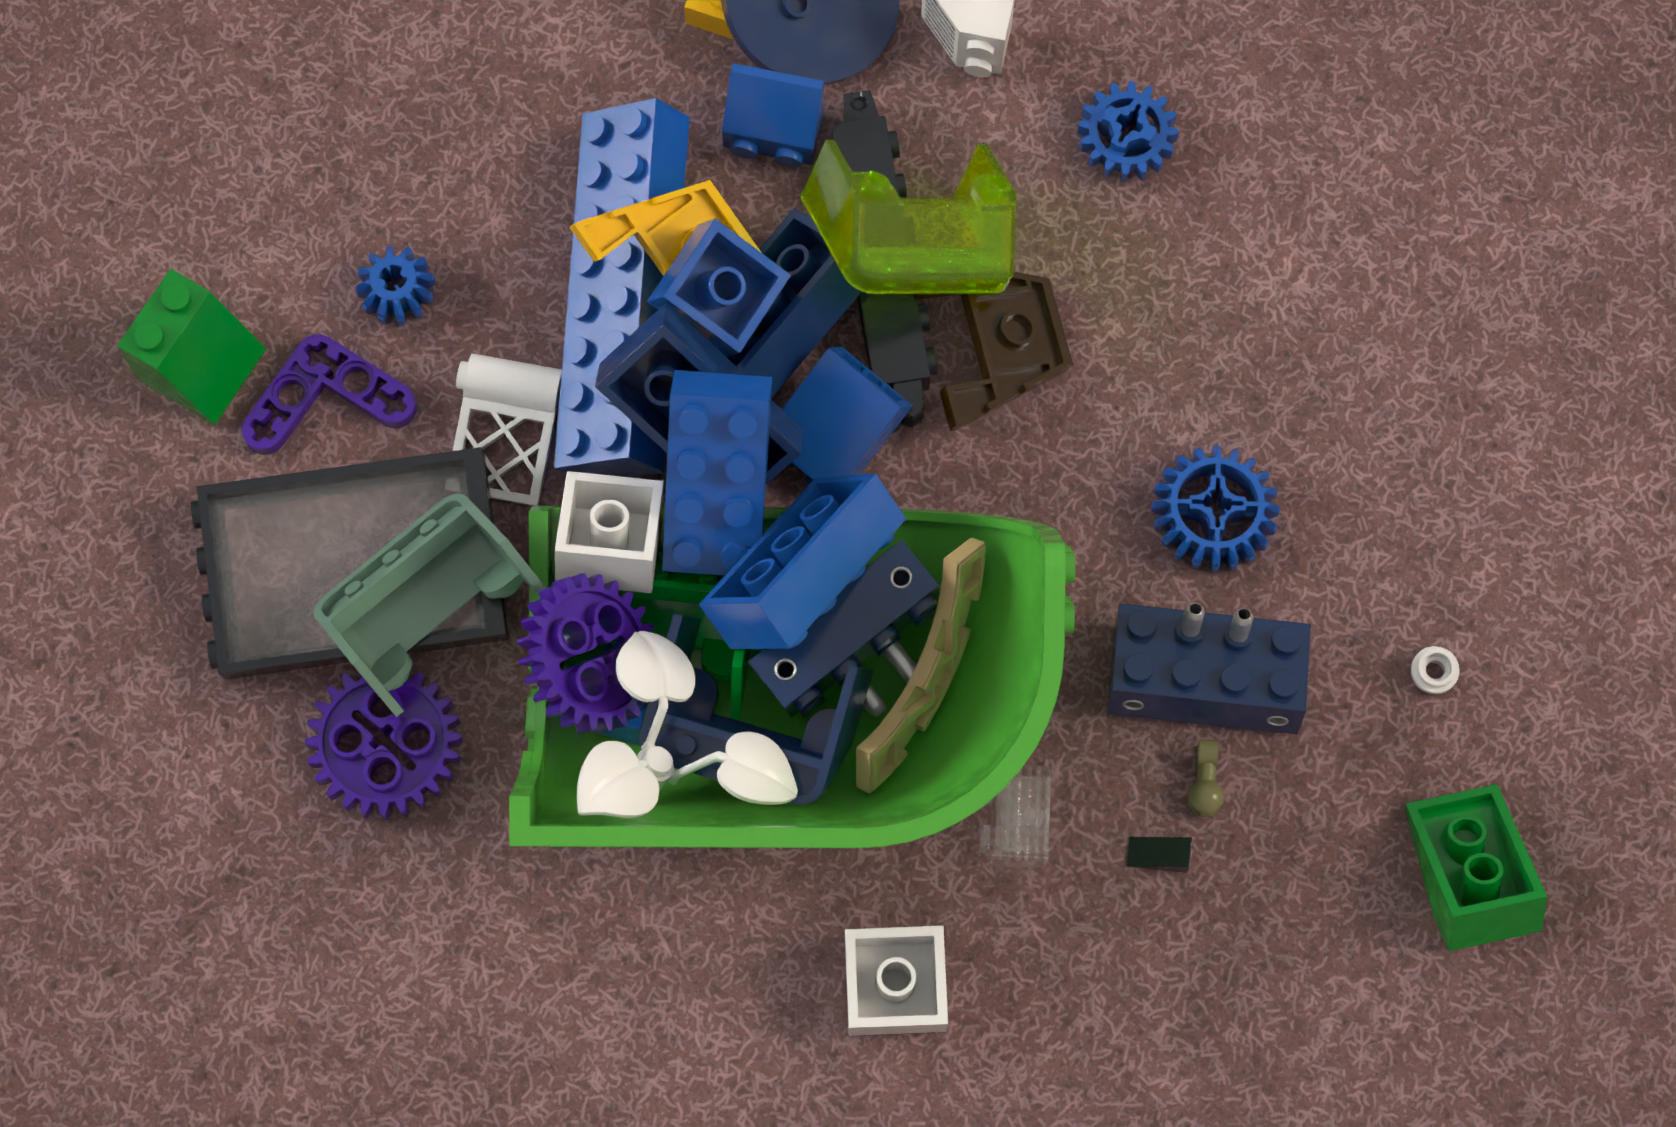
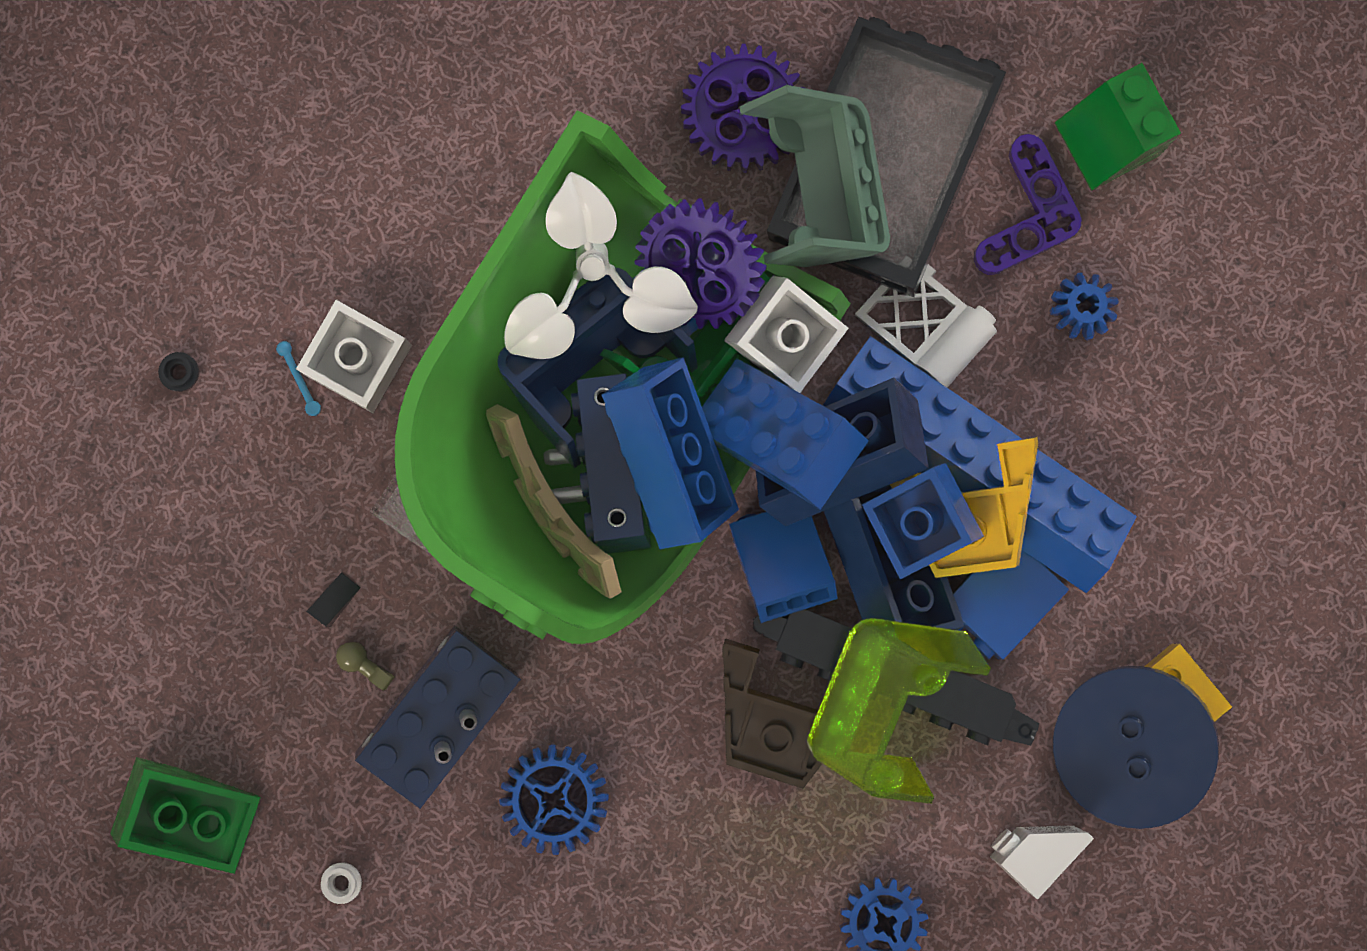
camera: 125 degrees right, 10 degrees up
blue slope [722,63,824,168] -> none
none -> dark azure hinge [276,341,321,416]
none -> blue panel [953,550,1070,660]

